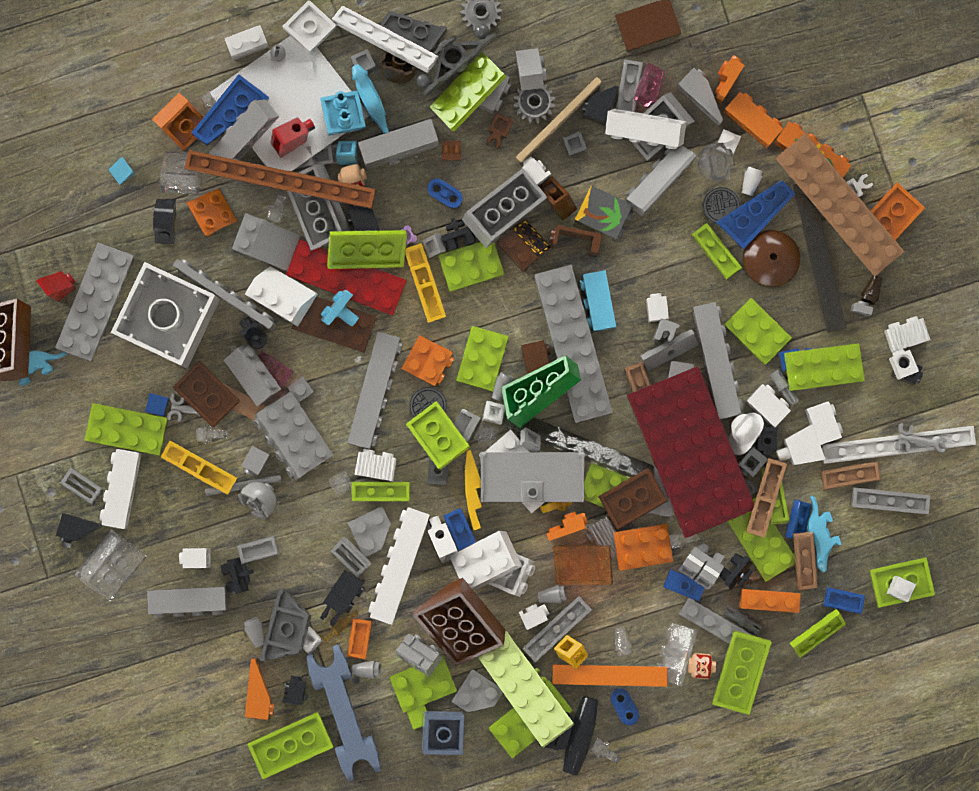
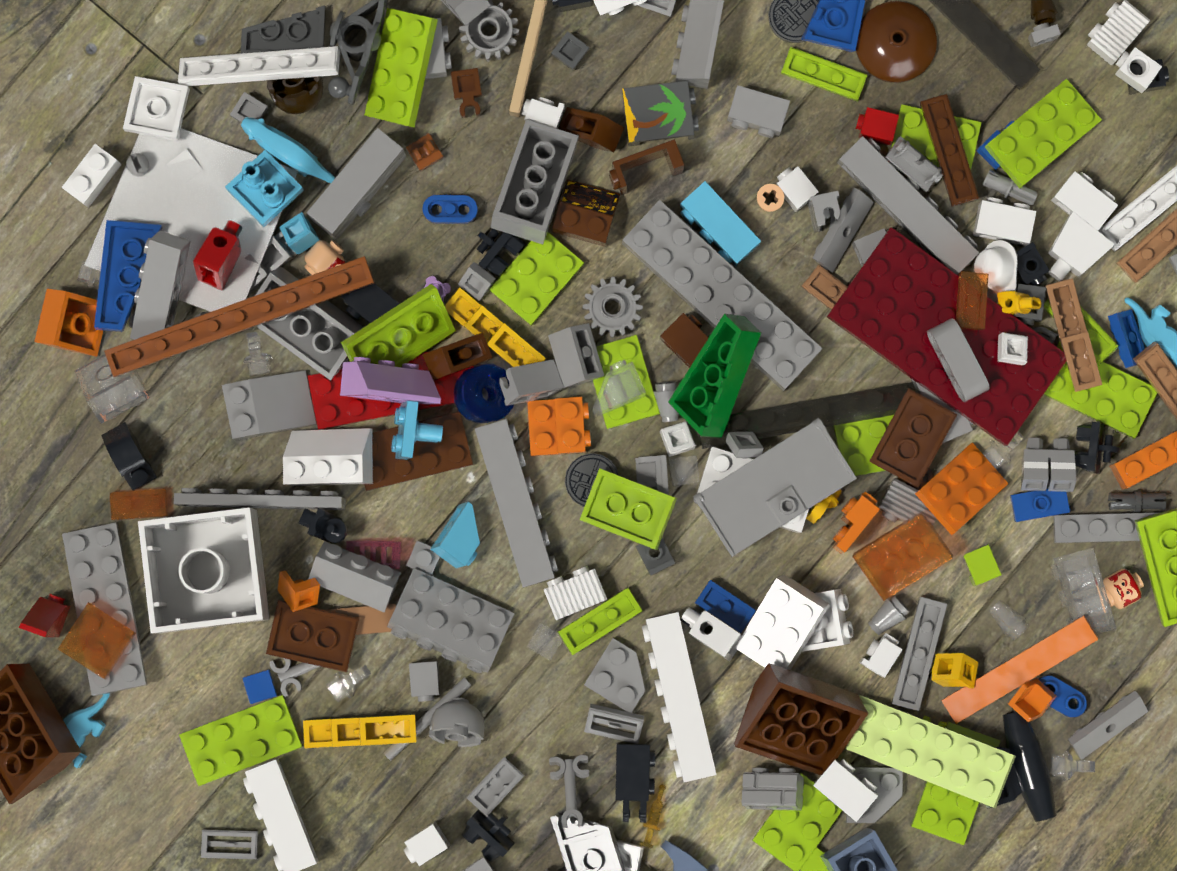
camera: 30 degrees left, 0 degrees up
medium azure slope [108,157,135,185] -> none
orange hinge [187,188,237,237] -> none
orange plate [347,618,372,660] -> none
light grey cone [352,660,381,679] -> none
yellow slope [465,450,482,530] -> none
none -> clear orange plate [58,602,136,680]
none -> clear orange plate [110,489,168,520]
none -> orange panel [277,570,320,612]
none -> lavender slope [340,357,441,404]
none -> reddish brown slope [423,332,492,380]
none -> medium azure slope [430,502,480,568]
none -> clear blue wheel [454,364,514,423]
none -> light grey hinge [500,360,564,406]
none -> light grey brick [548,323,604,388]
none -> light grey bar [549,755,589,828]
none -> light grey gear [583,277,643,338]
none -> clear slope [592,360,646,418]
none -> light grey brick [727,85,790,138]
none -> light nougat bush [757,184,784,212]
none -> white brick [813,759,878,822]
none -> red brick [855,107,899,145]
none -> light grey hinge [885,136,943,192]
none -> reddish brown tile [920,94,979,207]
none -> light grey beam [927,318,990,402]
none -> clear orange plate [956,271,989,330]
none -> lime panel [963,544,1001,586]
none -> yellow piece [997,291,1041,315]
none -> white tile [998,332,1028,365]
none -> orange panel [1008,678,1057,722]
none -> light grey tile [1068,691,1148,760]

